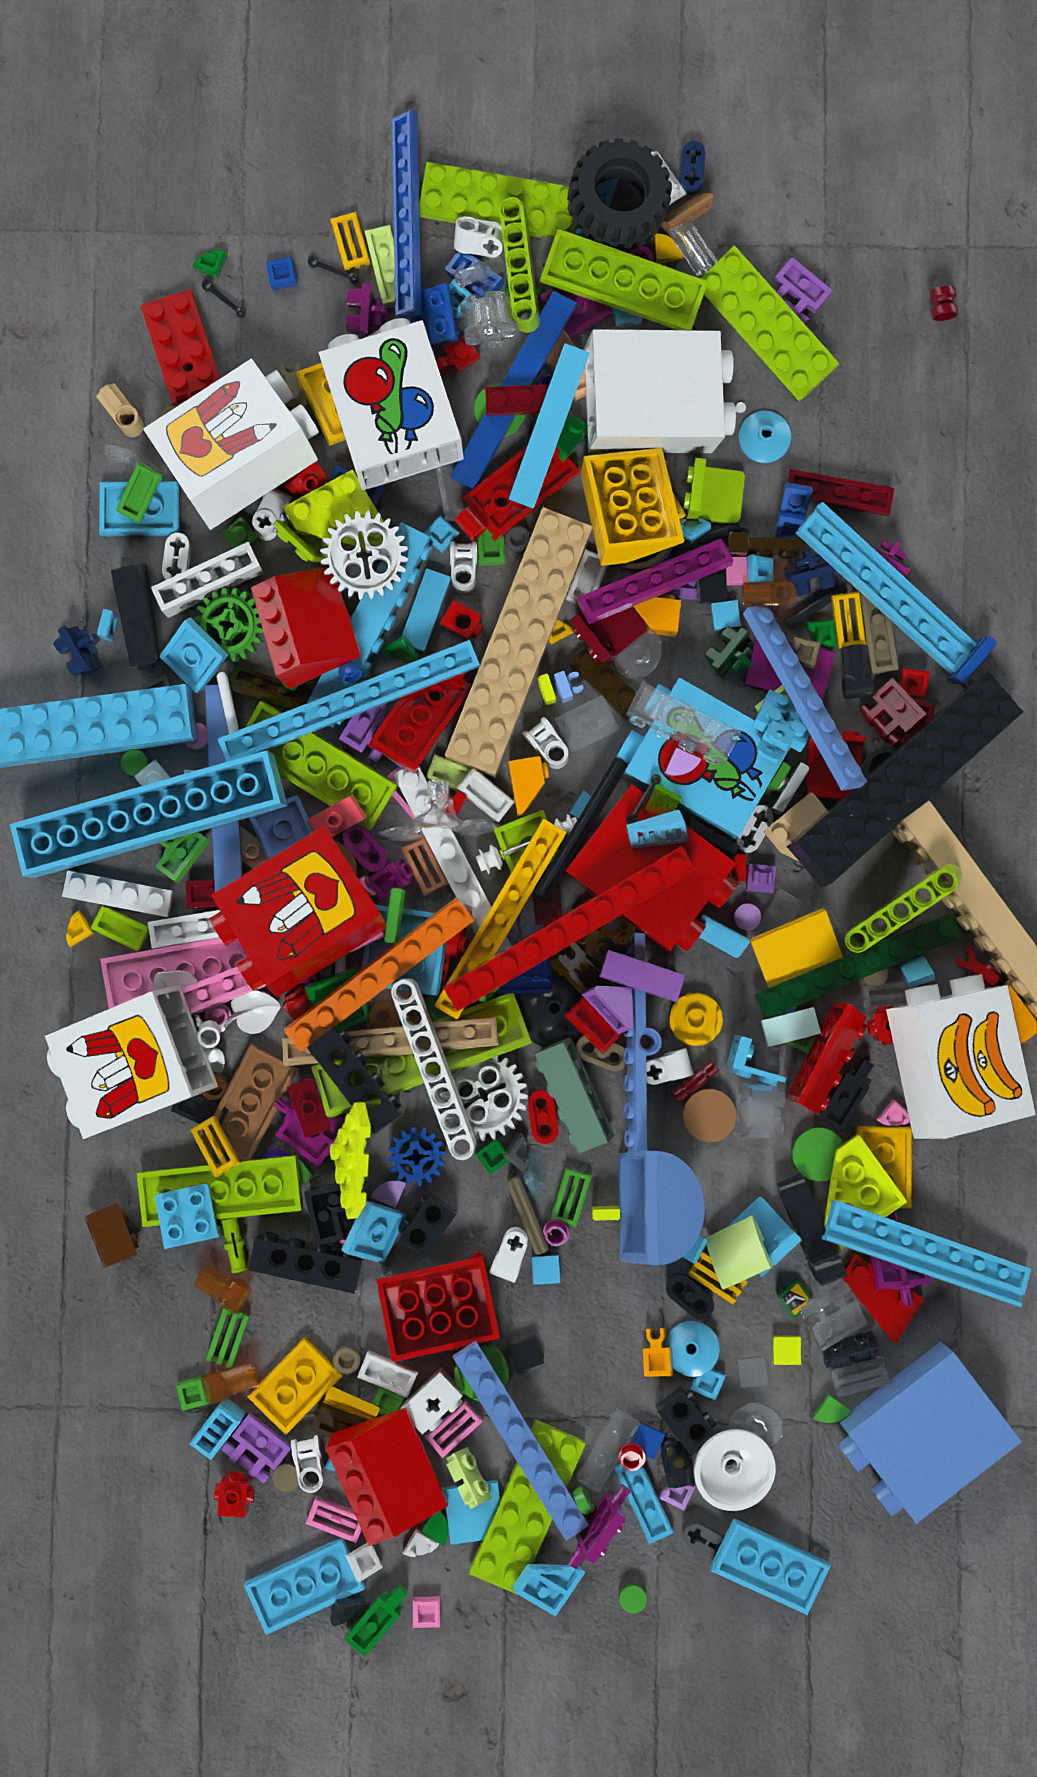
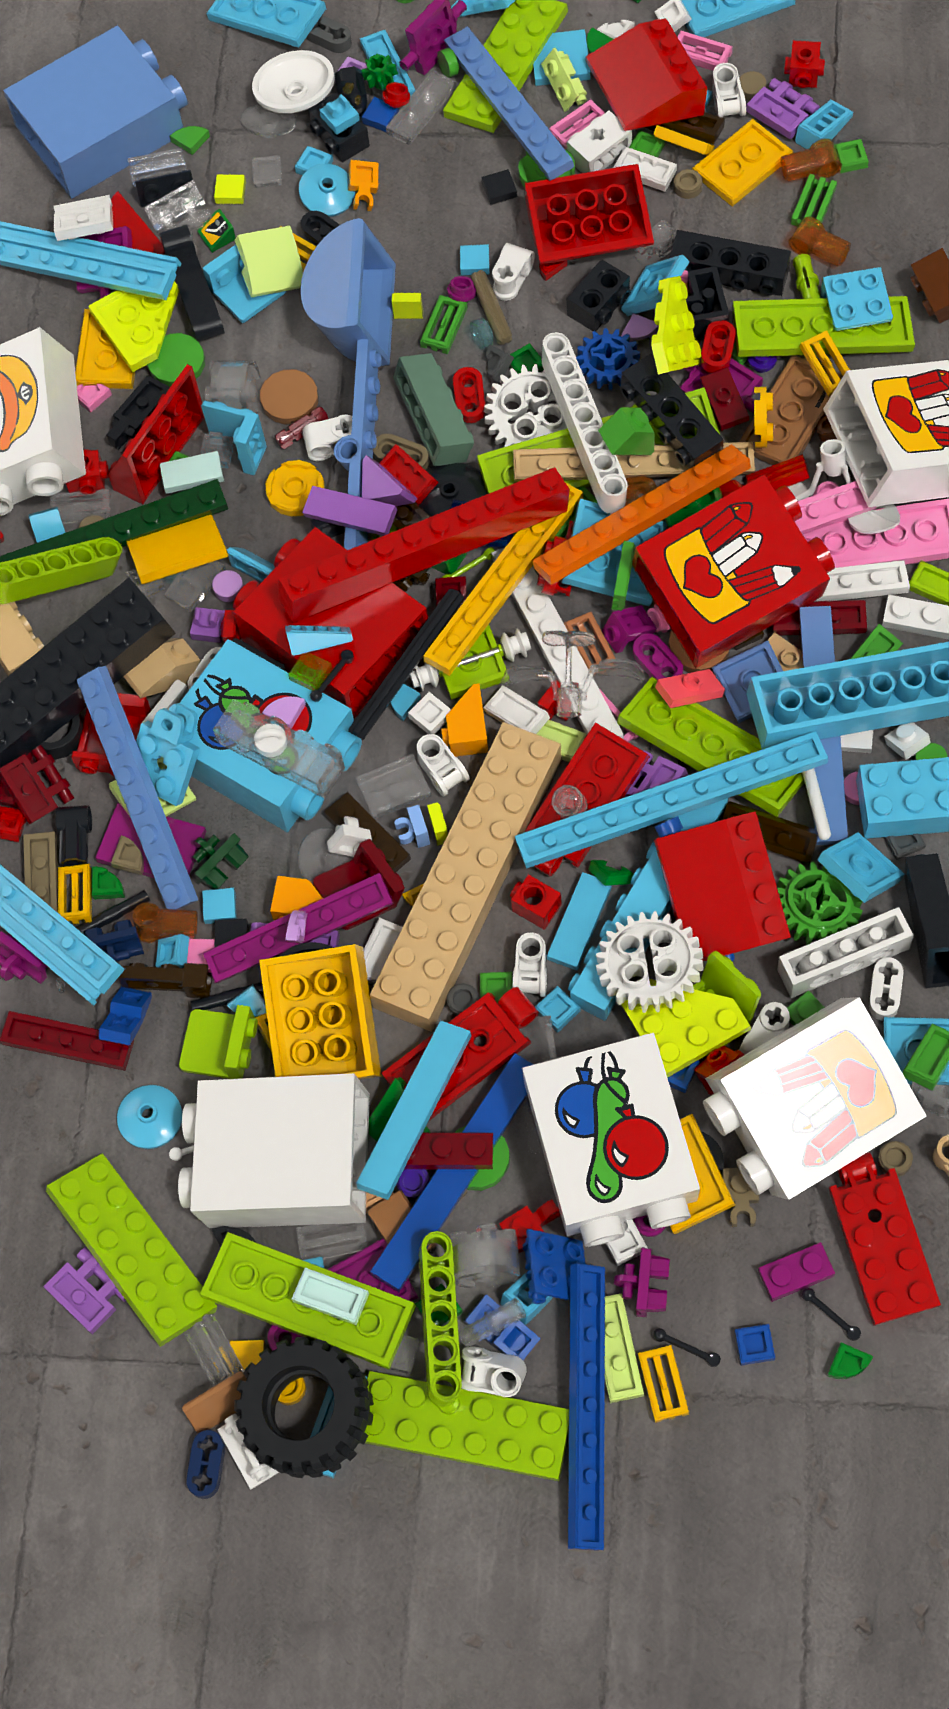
camera: 170 degrees left, 20 degrees down
none -> white plate [54,195,113,241]
none -> white tile [254,724,287,757]
none -> lavender tile [285,910,307,943]
none -> light aqua tile [292,1268,369,1325]
none -> medium azure tile [320,94,360,135]
none -> white tile [327,816,372,857]
none -> green gear [361,54,398,90]
none -> white tile [408,692,451,734]
none -> clear wheel [552,785,587,819]
none -> bright green slope [598,407,655,455]
none -> red plate [701,320,736,373]
none -> red tile [746,454,810,490]
none -> yellow plate [754,386,773,448]
none -> magenta plate [758,1242,835,1302]

